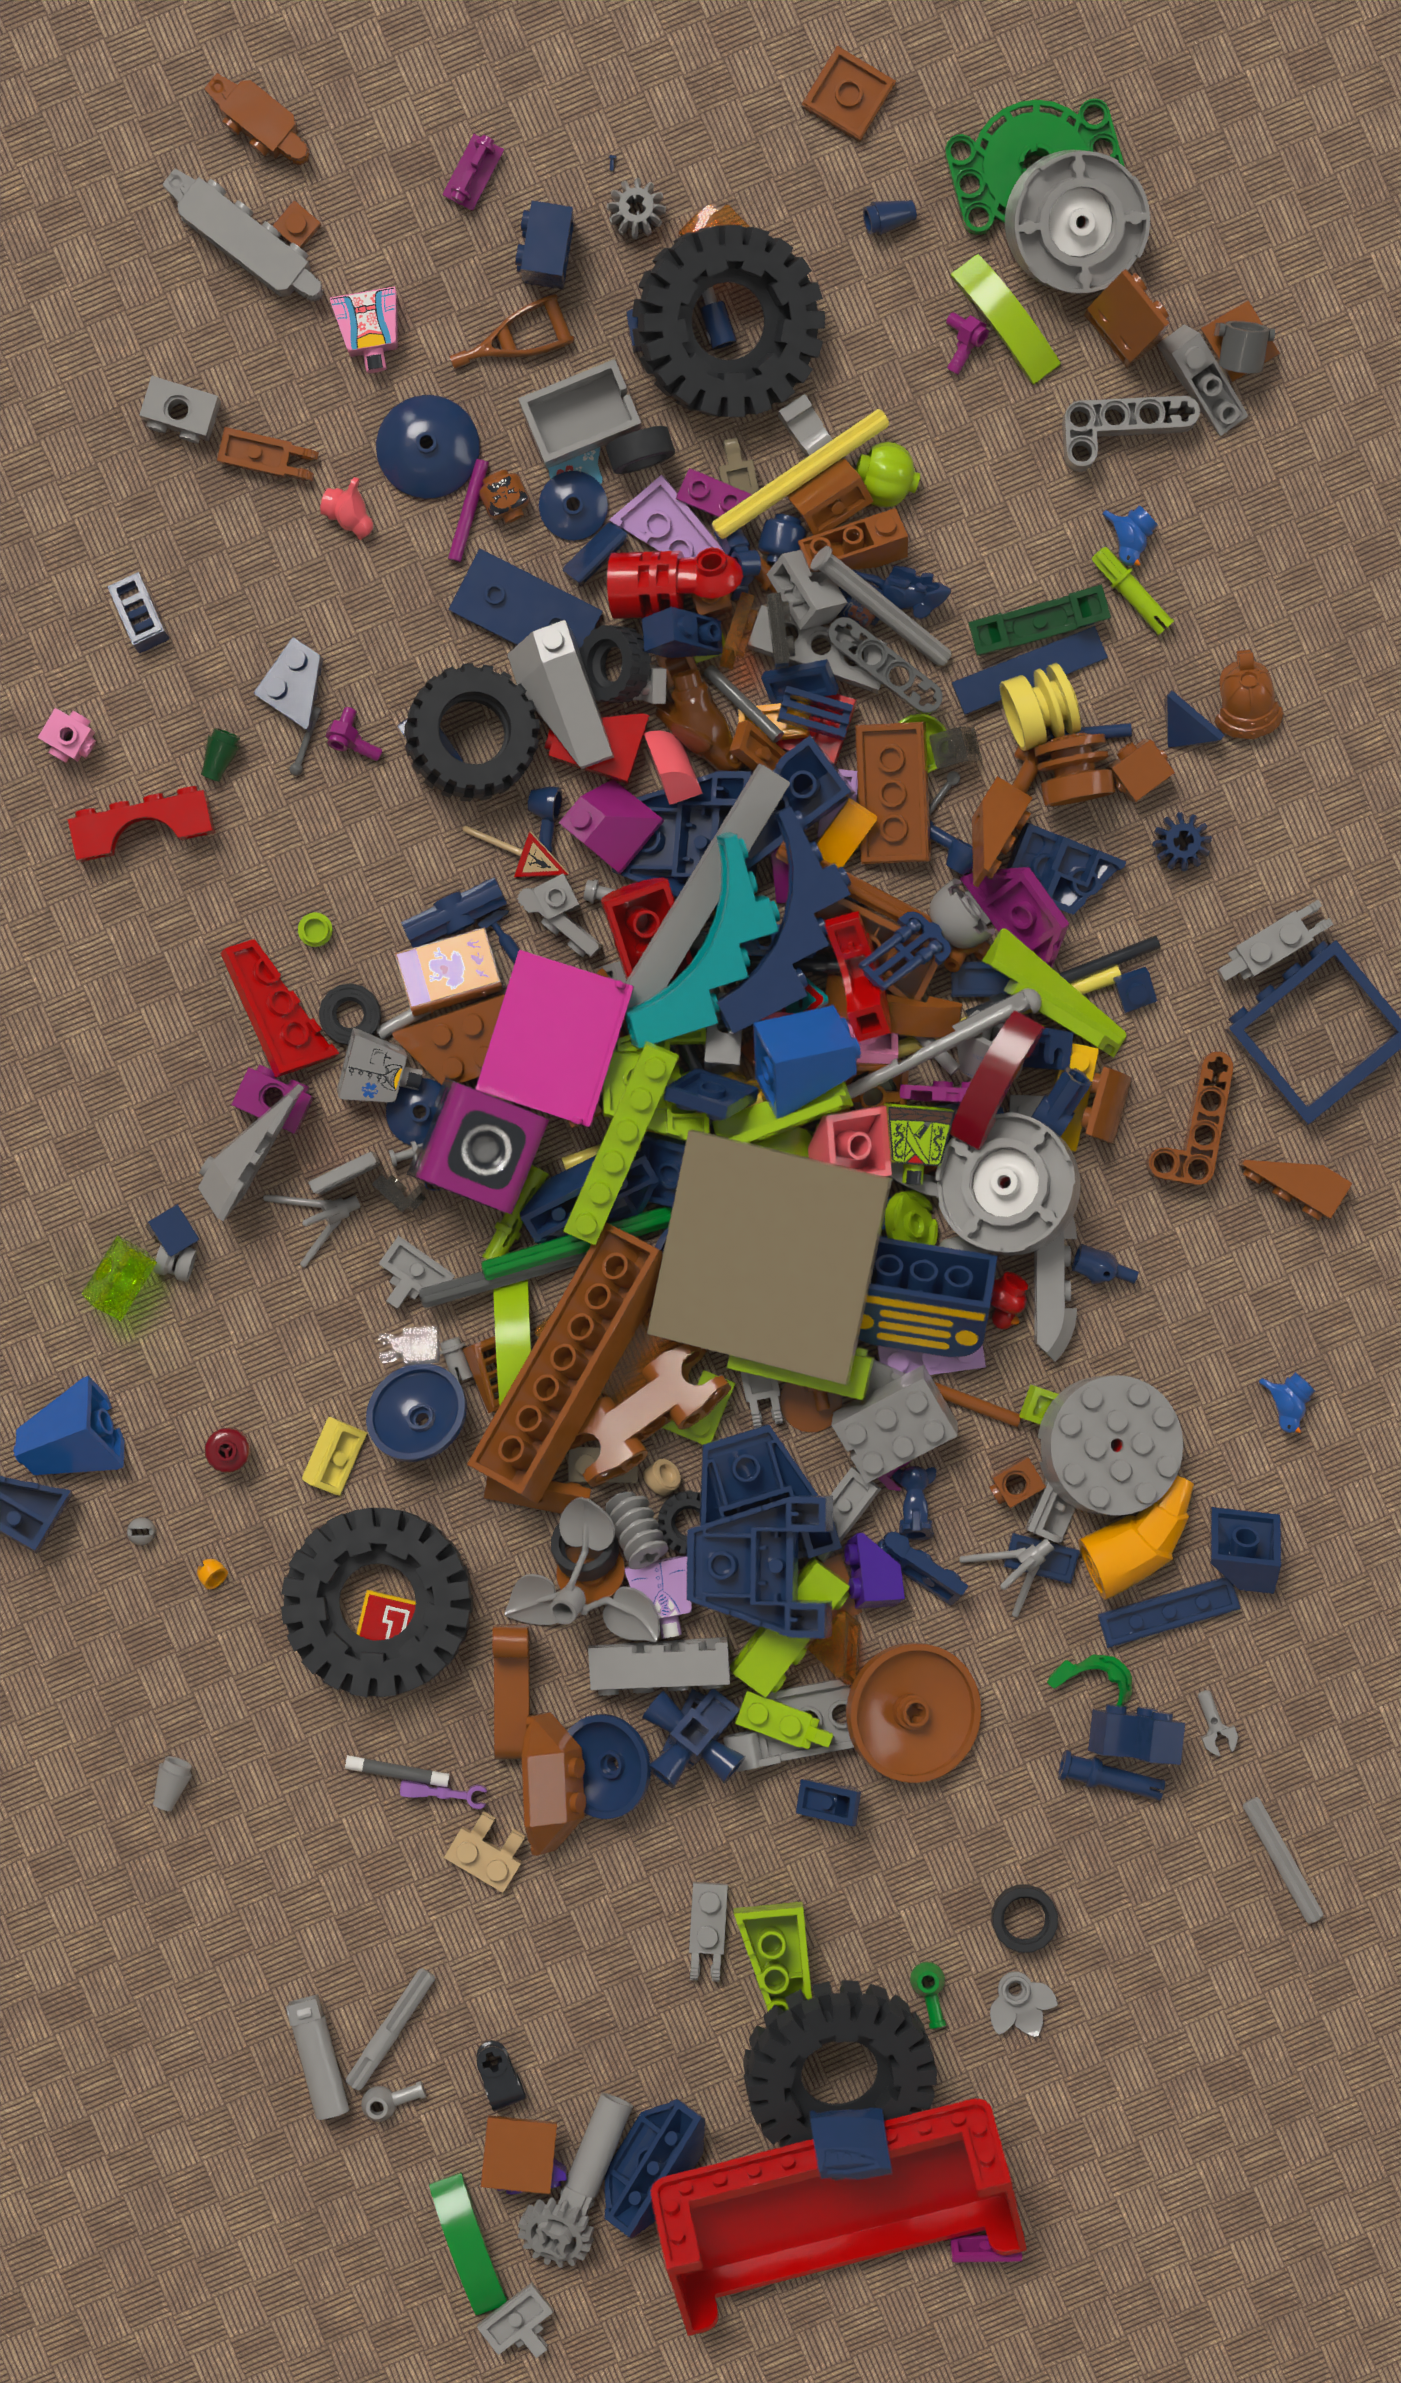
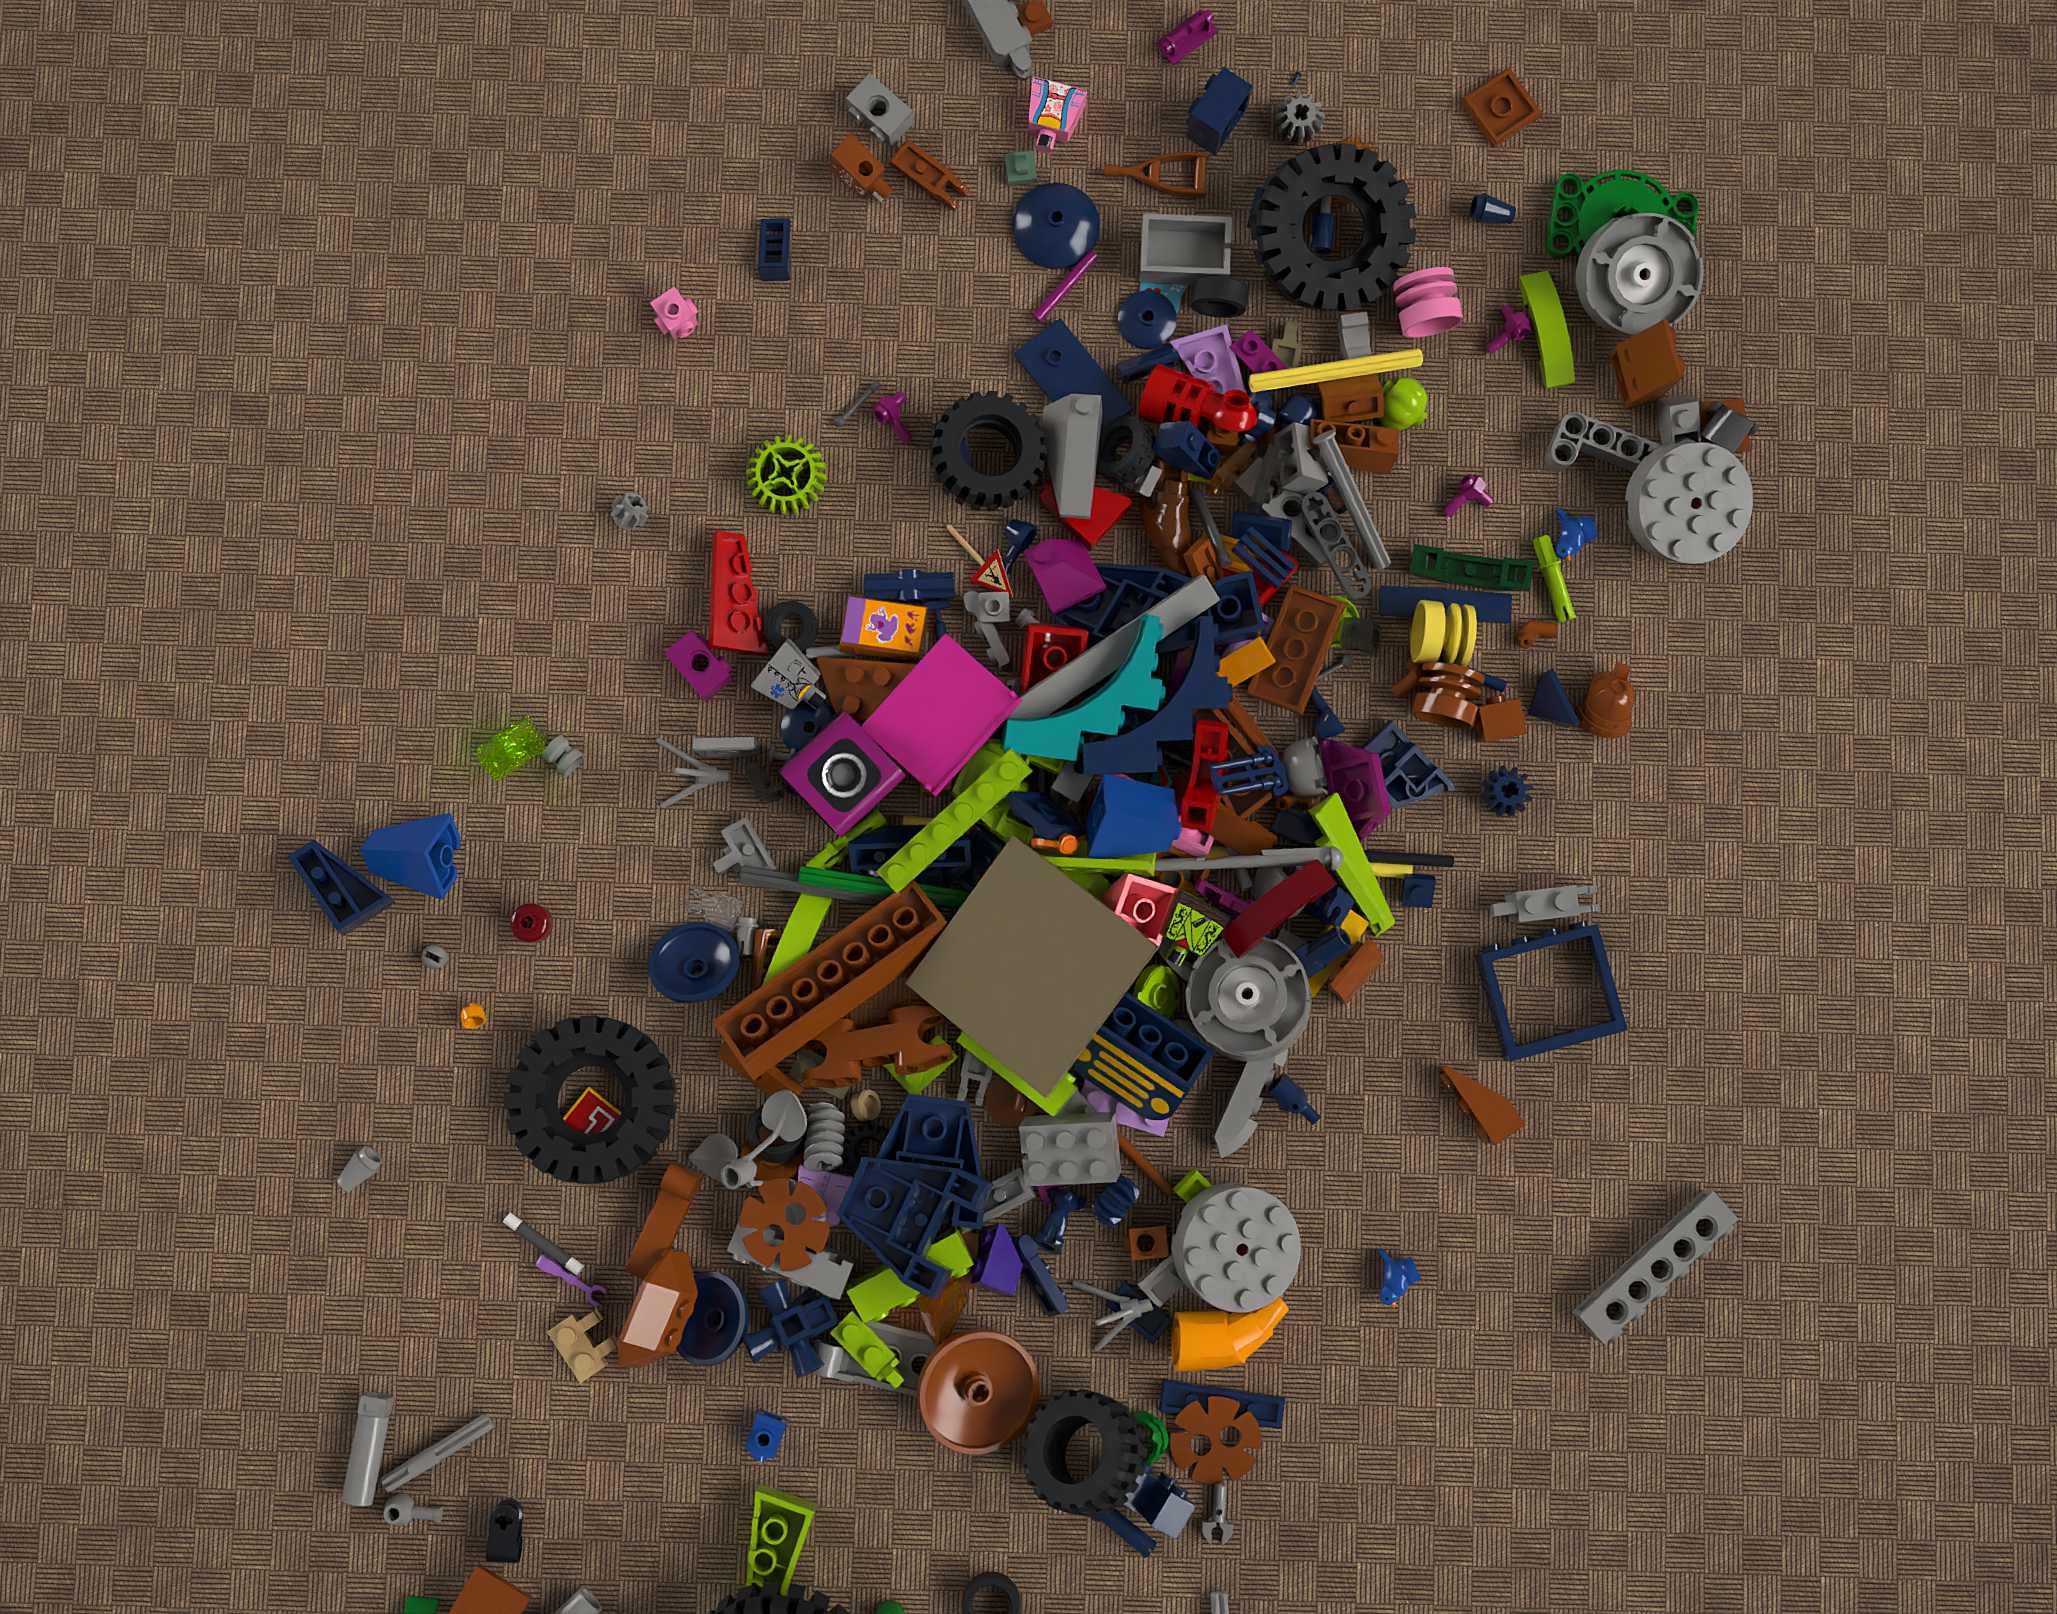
camera: 20 degrees right, 5 degrees down
red arch [67,786,215,863] -> none
dark blue panel [145,1204,200,1257] -> none
light grey wedge [198,1084,304,1221] -> none
dark green cone [201,728,240,782] -> none
wing [253,637,323,732] -> none
lime plate [298,912,333,947] -> none
light yellow slope [302,1417,367,1496] -> none
coral animal [320,477,373,540] -> none
dark orange head [479,469,530,524] -> none
coral brick [644,731,703,805] -> none
light grey hinge [689,1882,728,1982] -> none
dark blue slope [796,1779,861,1826] -> none
dark blue animal [851,566,951,619] -> none
dark orange slope [972,776,1032,888] -> none
red animal [990,1272,1028,1330] -> none
dark orange beam [1146,1051,1233,1185] -> none
dark blue slope [1210,1507,1281,1594] -> none
none -> light grey gear [610,493,649,530]
none -> dark orange piece [740,1178,830,1271]
none -> blue brick [744,1409,789,1462]
none -> lime gear [746,434,827,515]
none -> dark orange torso [828,133,893,203]
none -> sand green tile [1005,151,1037,186]
none -> black tyre [1022,1389,1147,1517]
none -> orange piece [1030,833,1081,856]
none -> dark blue gear [1091,1174,1140,1228]
none -> dark orange piece [1170,1396,1261,1485]
none -> bright pink wheel [1393,267,1464,338]
none -> magenta piece [1442,473,1494,518]
none -> dark orange arm [1515,620,1558,649]
none -> light grey piece [1625,442,1753,564]

